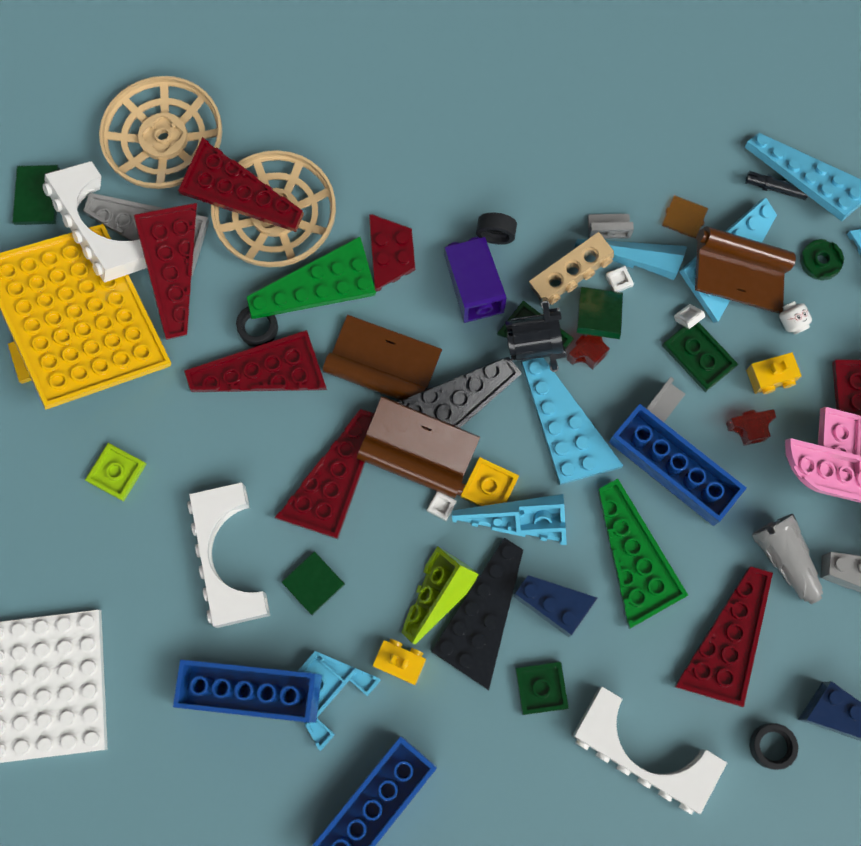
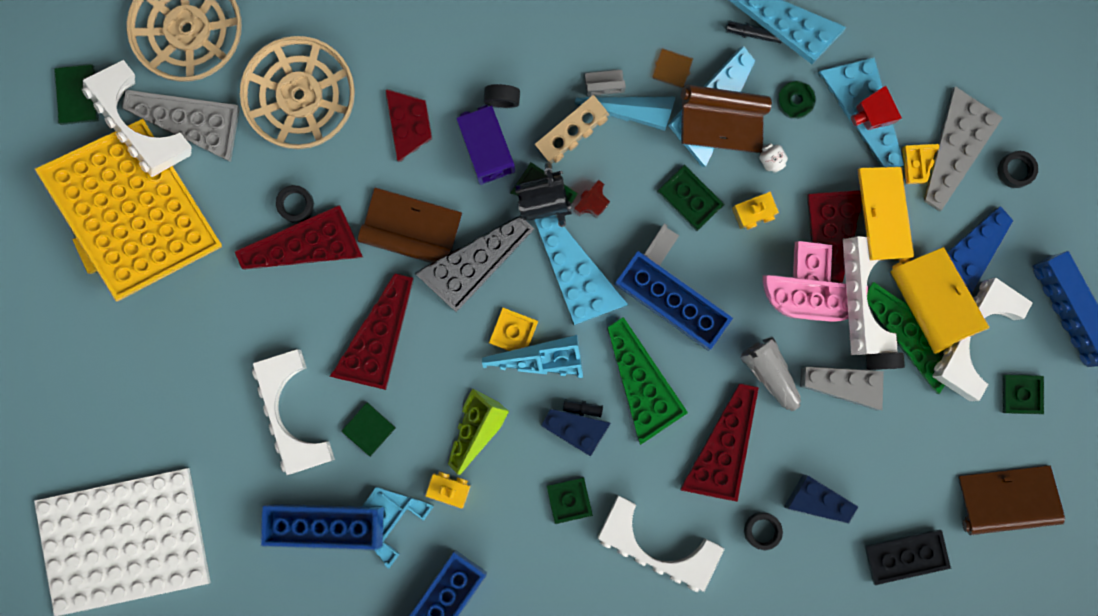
camera: 10 degrees left, 10 degrees up
lime tile [85,443,147,502] -> none
dark red wing [134,203,197,340] -> none
dark red wing [178,137,304,232] -> none
green wing [247,236,376,319] -> none
door [356,396,480,498] -> none
white tile [427,492,457,521] -> none
black wing [431,538,523,691] -> none
dark green tile [576,287,623,339] -> none
white tile [605,266,634,292] -> none
white tile [674,304,705,329] -> none
clear red brick [726,409,776,446] -> none
none -> black pin [563,399,603,418]

